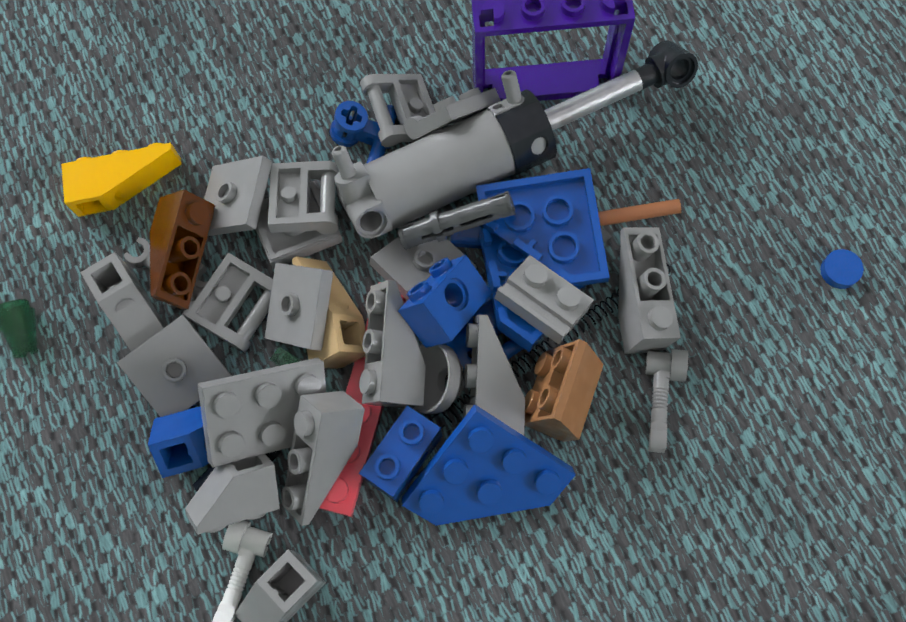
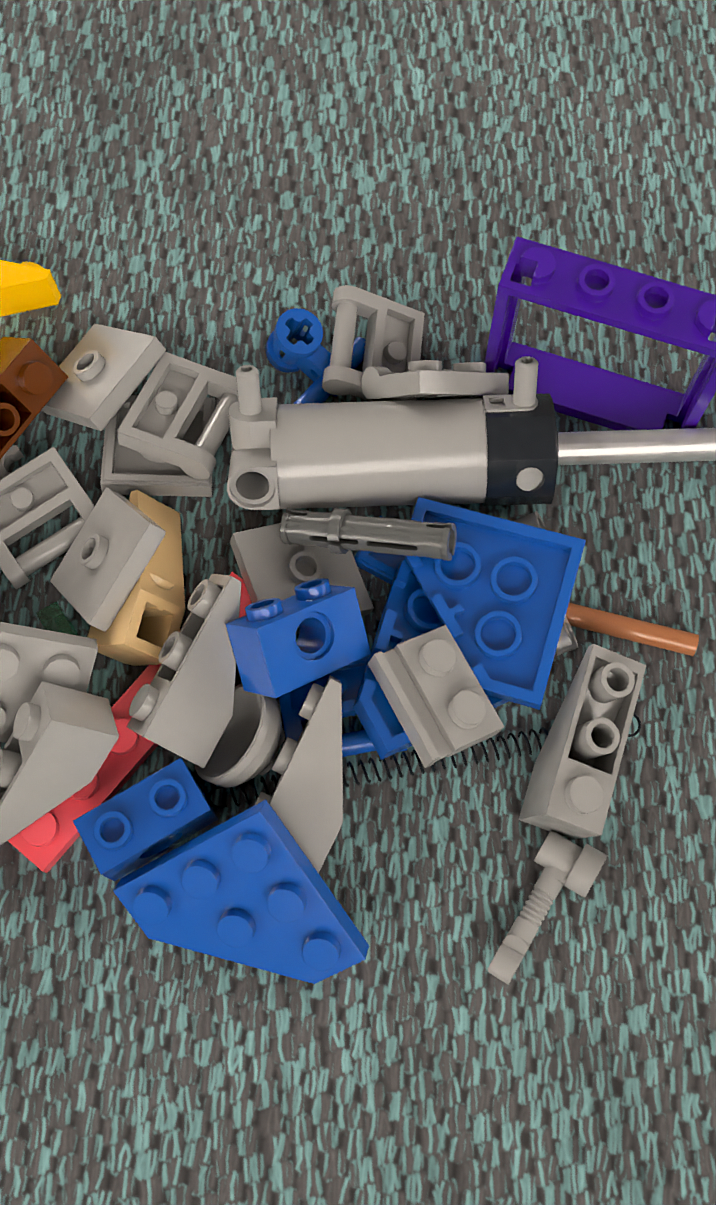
camera: 20 degrees right, 0 degrees up
medium nougat slope [524,339,604,442] -> none

